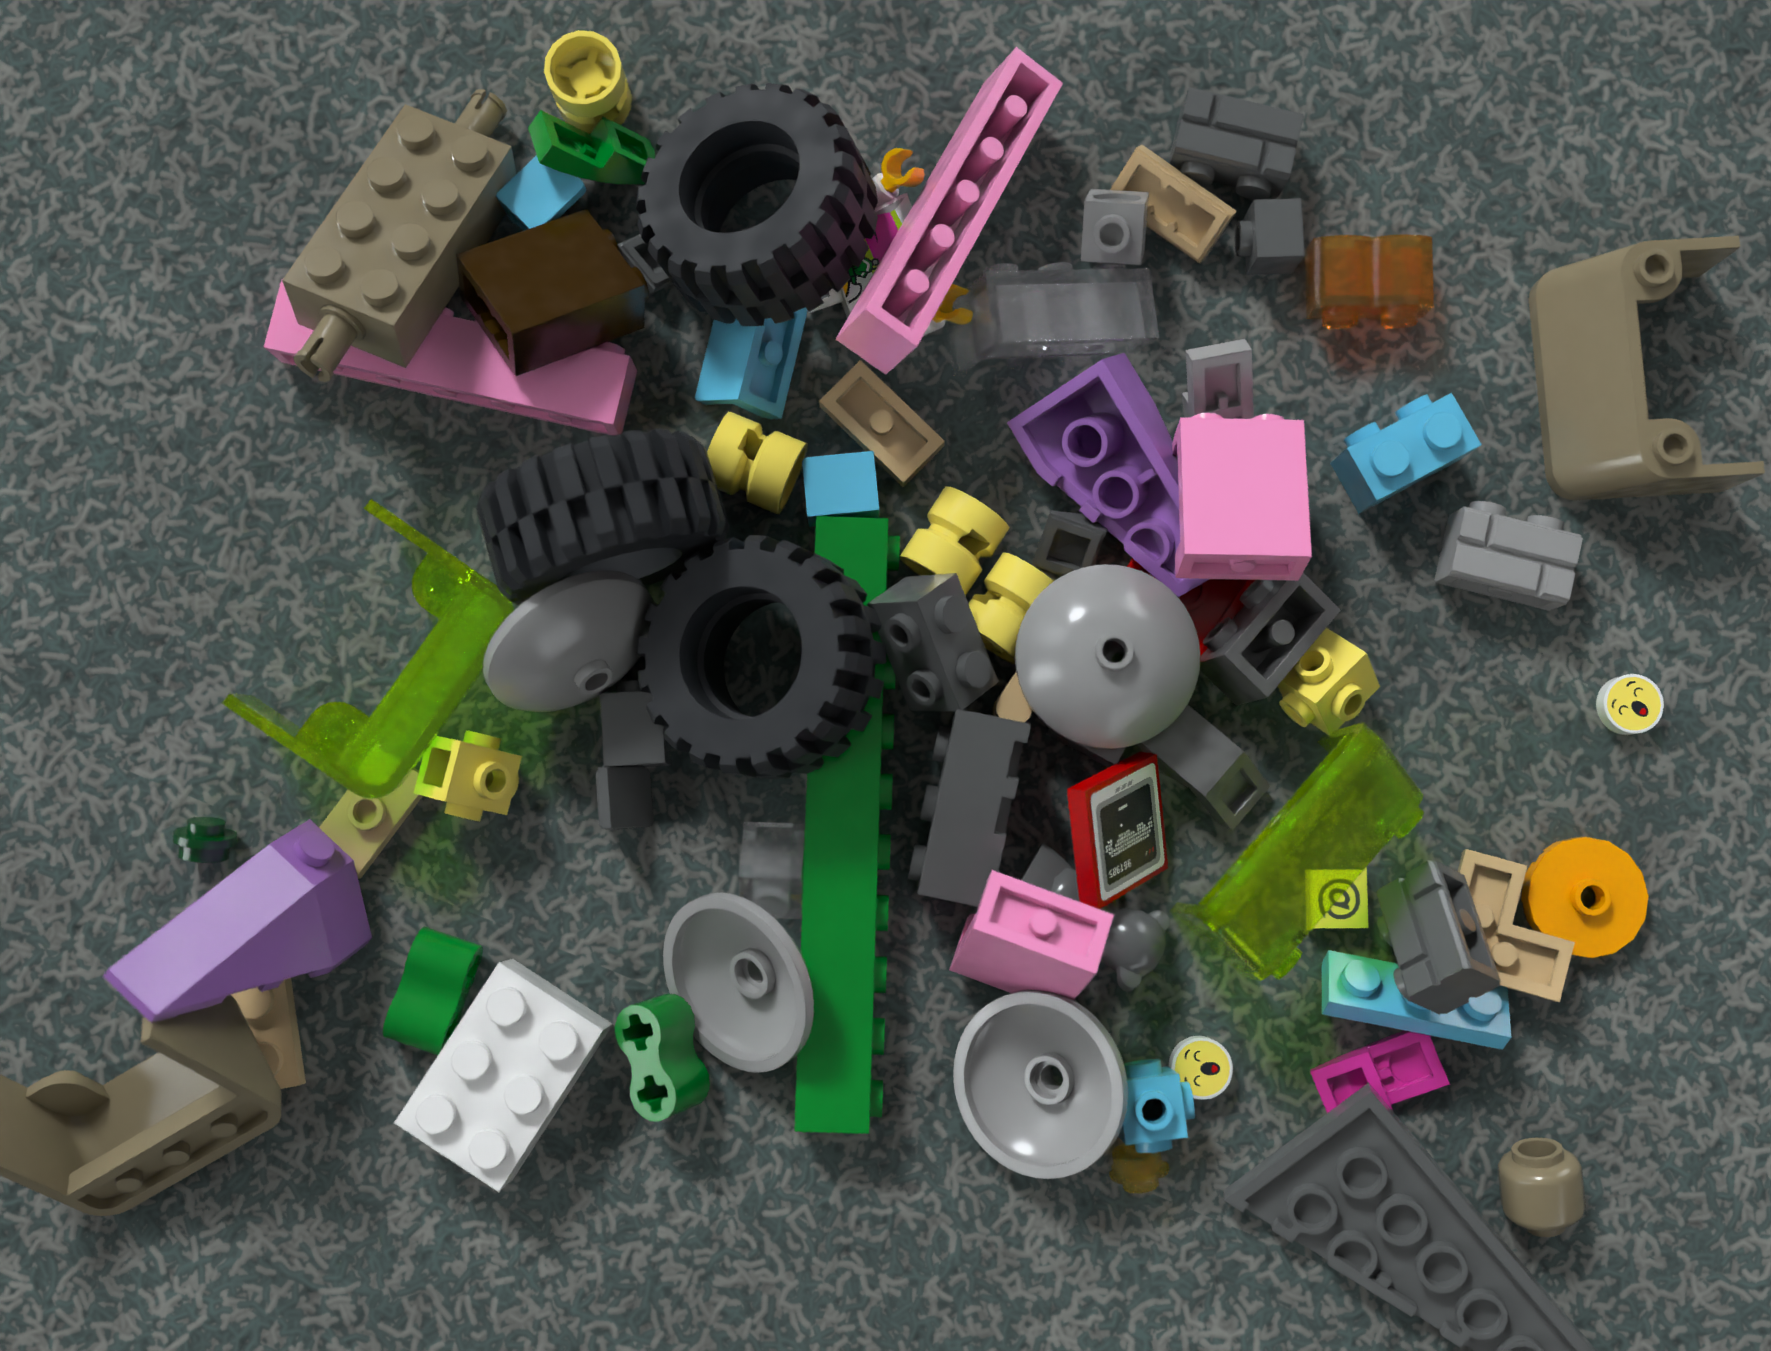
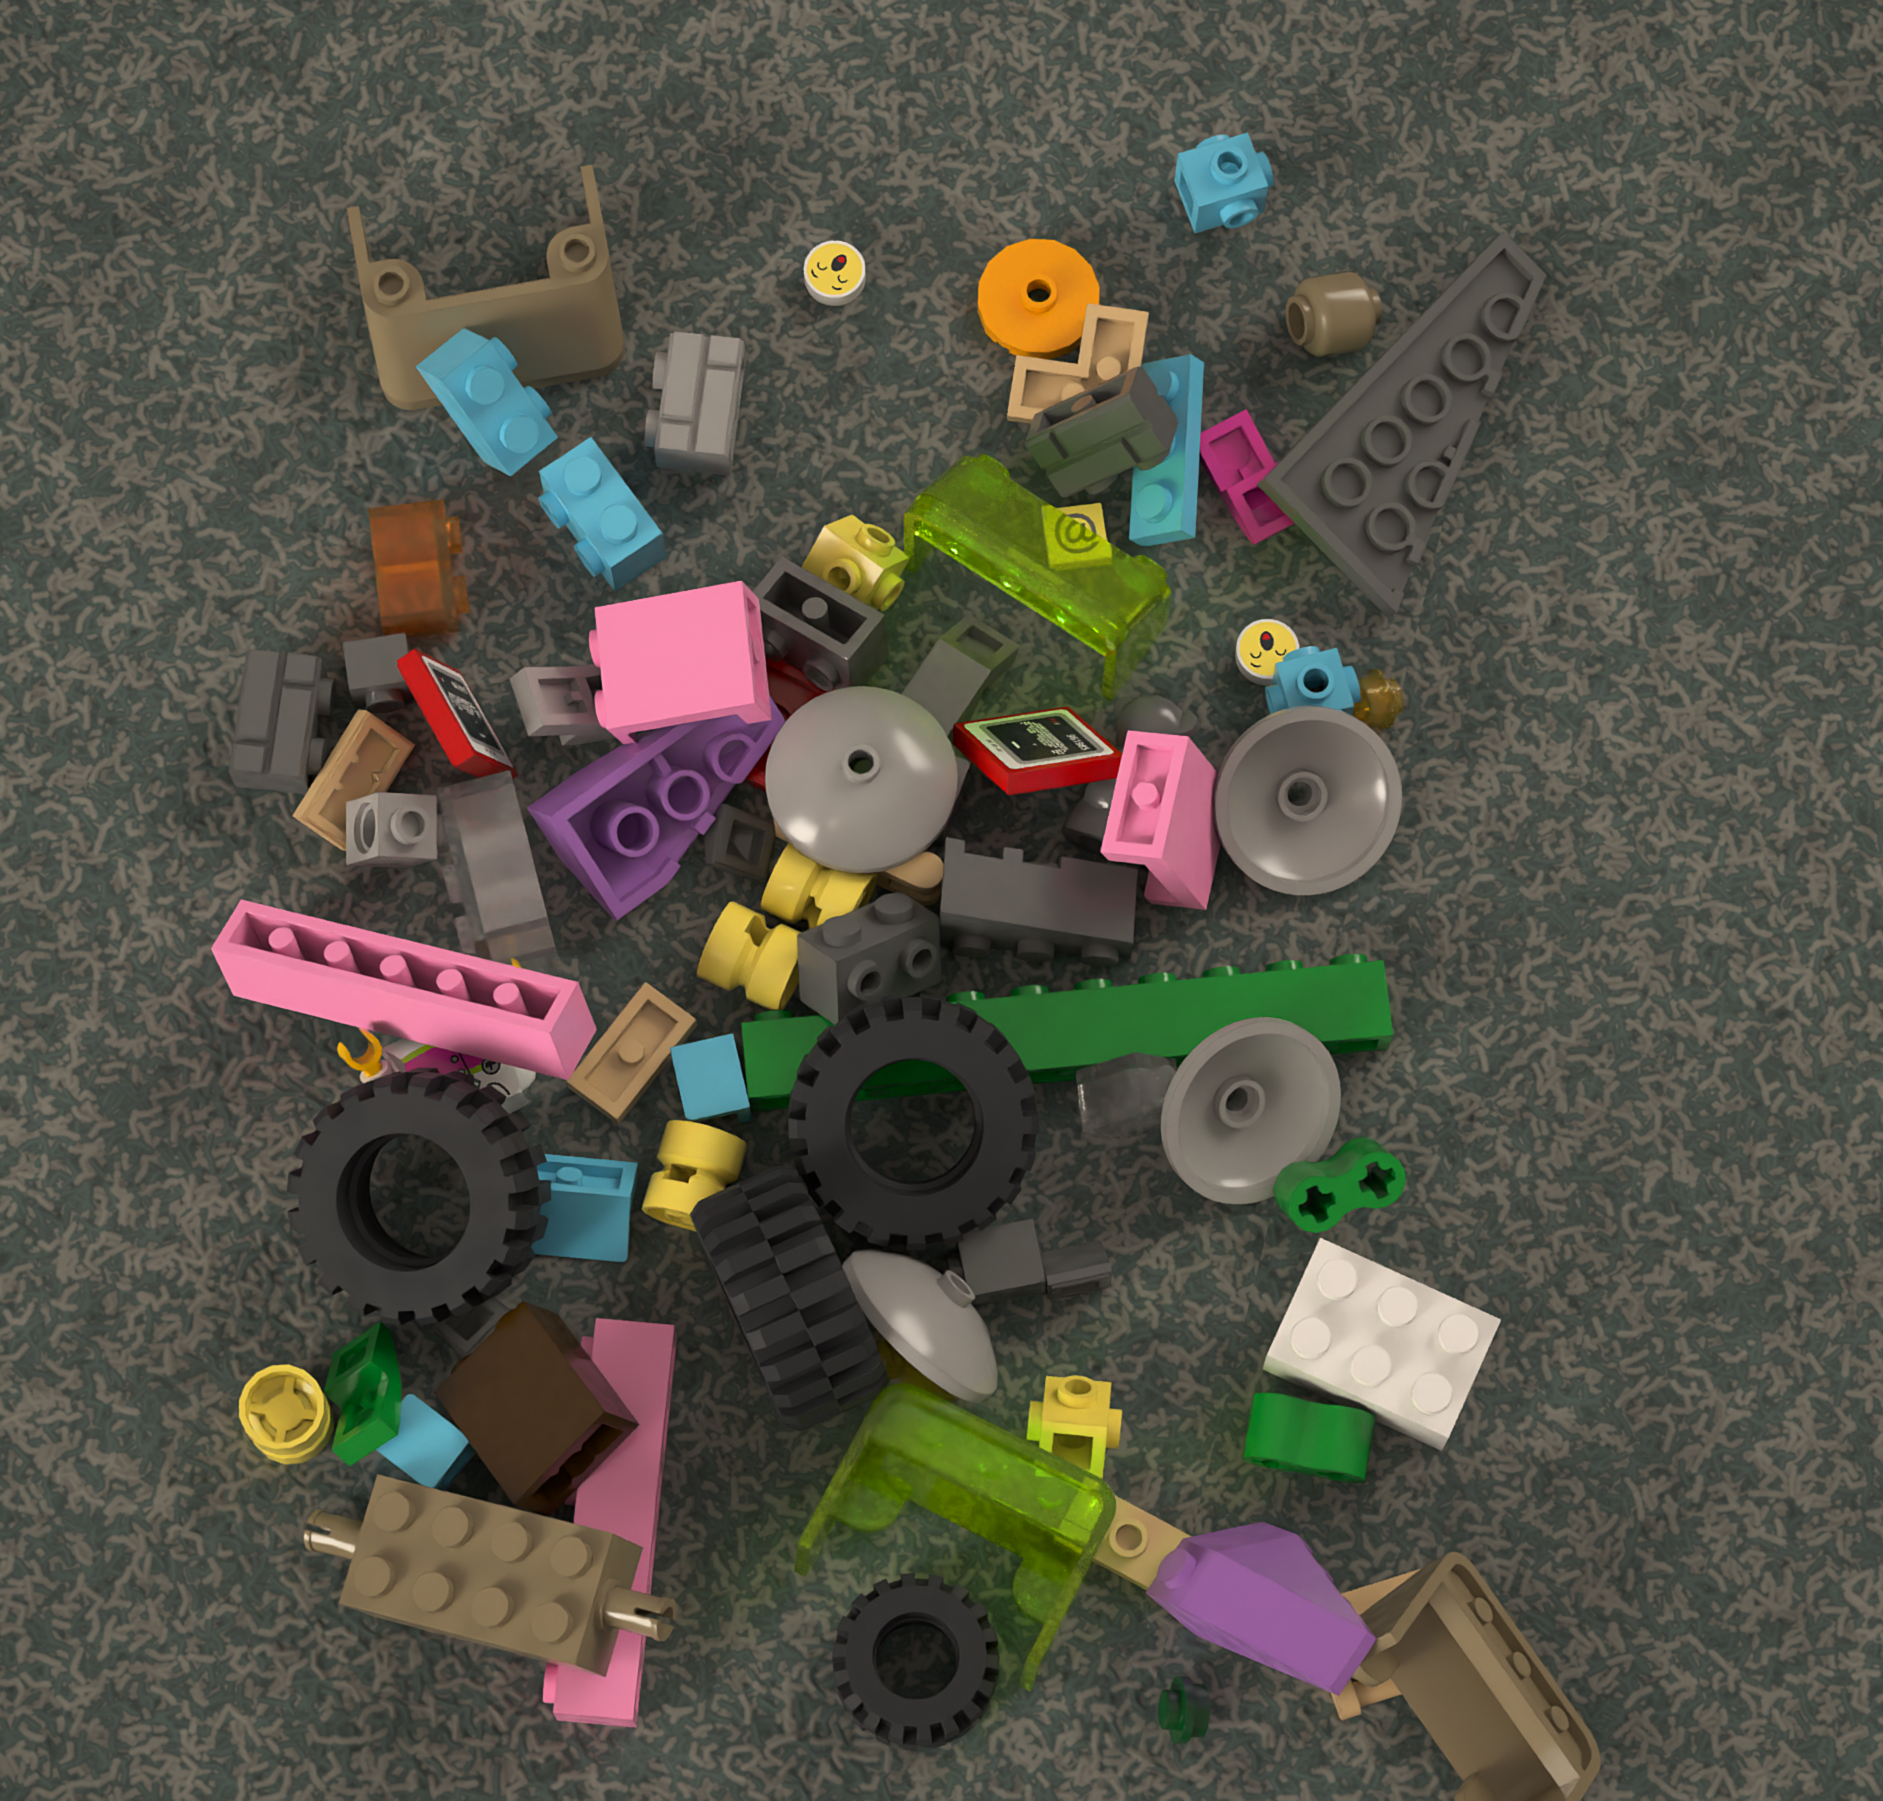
camera: 95 degrees left, 10 degrees down
none -> red tile [397,649,518,787]
none -> medium azure brick [416,328,558,476]
none -> black tyre [832,1573,1000,1750]
none -> medium azure brick [1174,133,1274,233]

